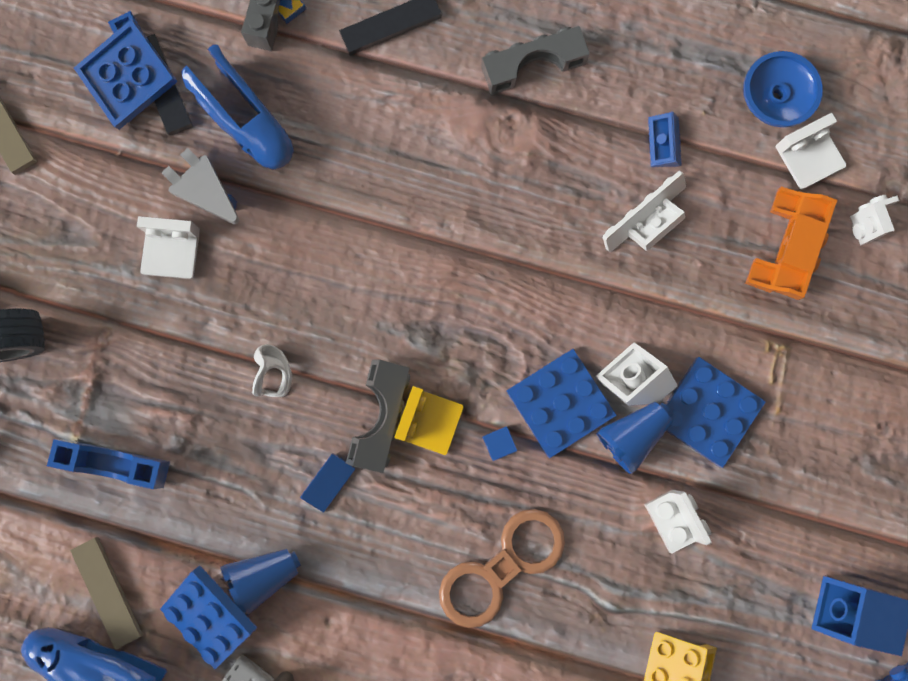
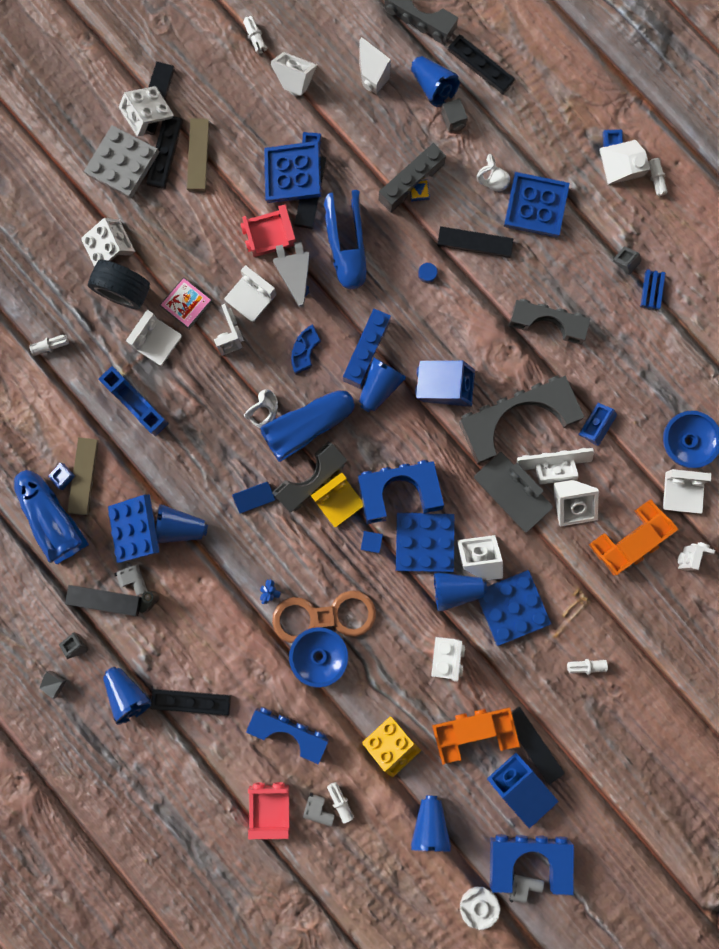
camera: 35 degrees right, 0 degrees up
none -> tile [48,463,75,490]
none -> white bracket [126,310,182,366]
none -> tile [160,277,213,330]
none -> white bracket [214,304,244,356]
none -> coral panel [240,205,296,257]
none -> blue piece [260,390,355,462]
none -> blue plant [260,579,281,604]
none -> blue dish [289,627,348,687]
none -> blue tile [291,324,321,375]
none -> blue arch [343,308,391,389]
none -> blue arch [358,460,444,524]
none -> blue cone [359,357,406,413]
none -> slope [415,360,475,407]
none -> blue tile [418,263,437,283]
none -> orange bracket [432,707,520,765]
none -> dark grey arch [459,375,584,464]
none -> dark grey bracket [474,452,553,533]
none -> black tile [511,706,565,785]
none -> white slope [554,480,599,527]
none -> white axle [567,659,608,675]

